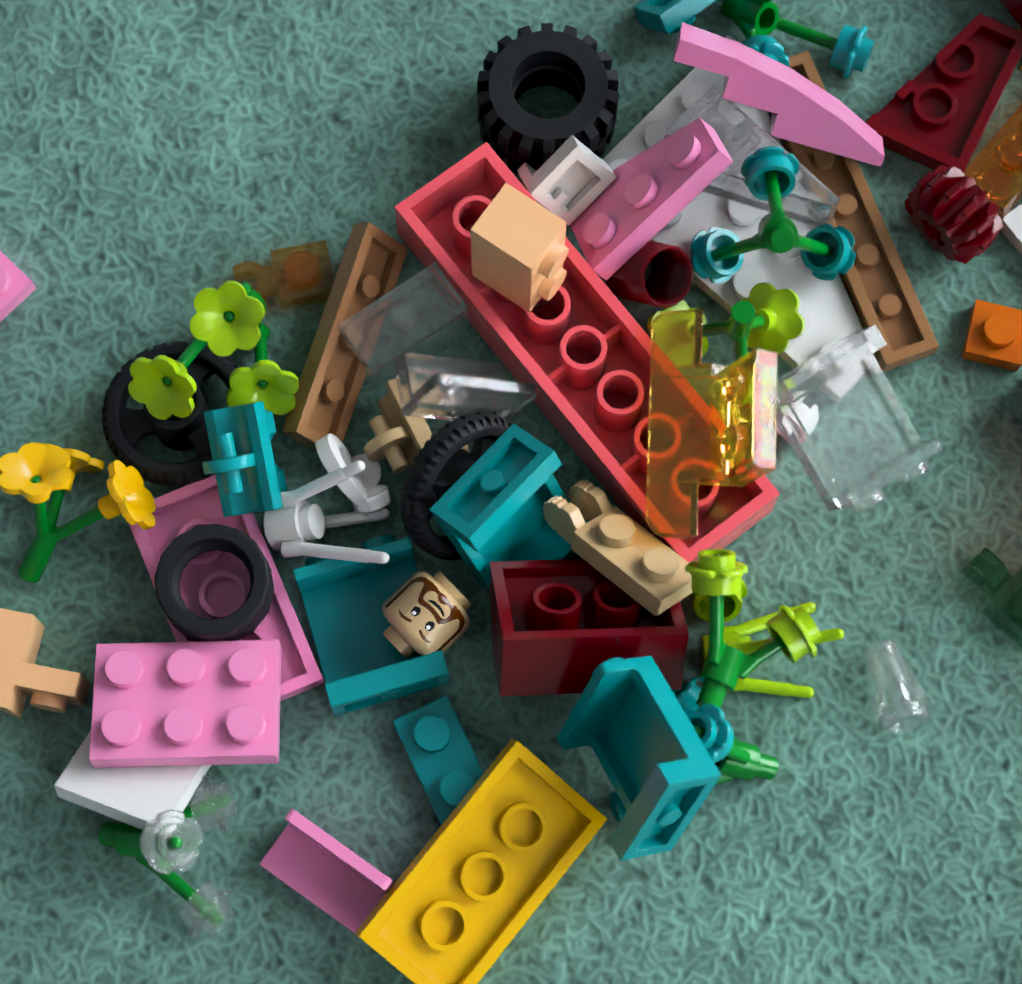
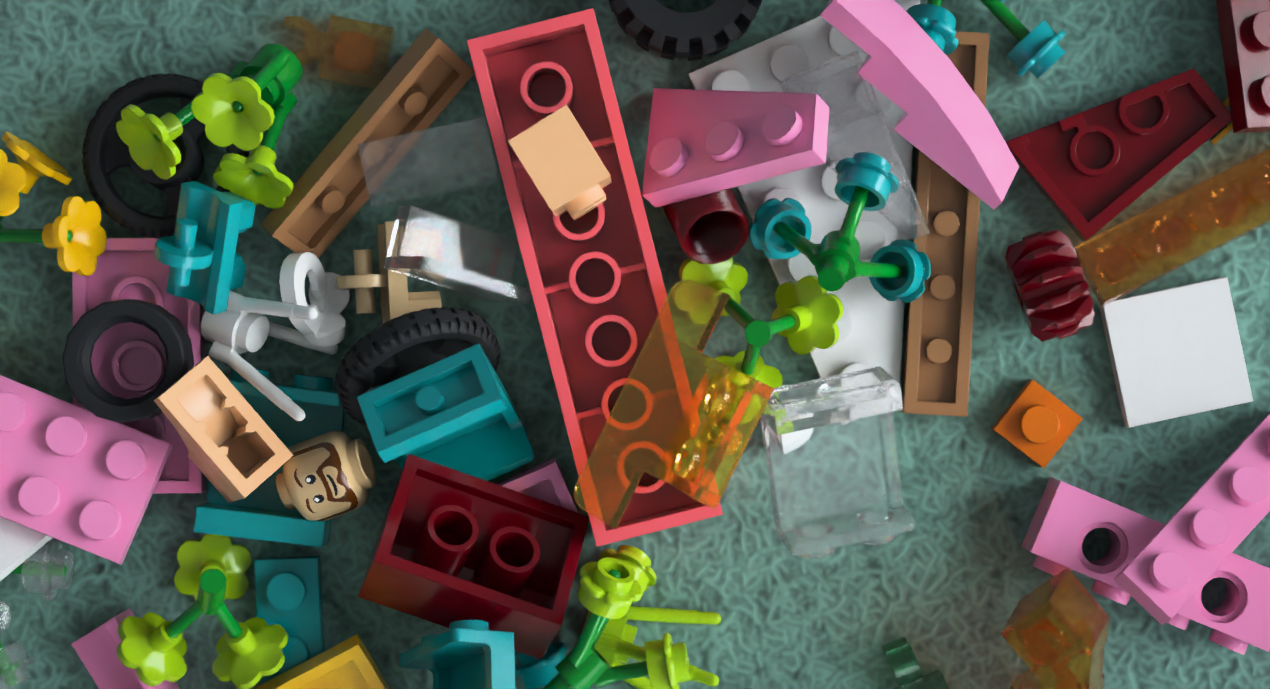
camera: 25 degrees right, 15 degrees up
white bracket [517,135,617,226] -> none
tan hinge [542,480,693,616] -> none
none -> lime plant [117,533,289,689]
none -> light nougat arch [154,356,293,503]

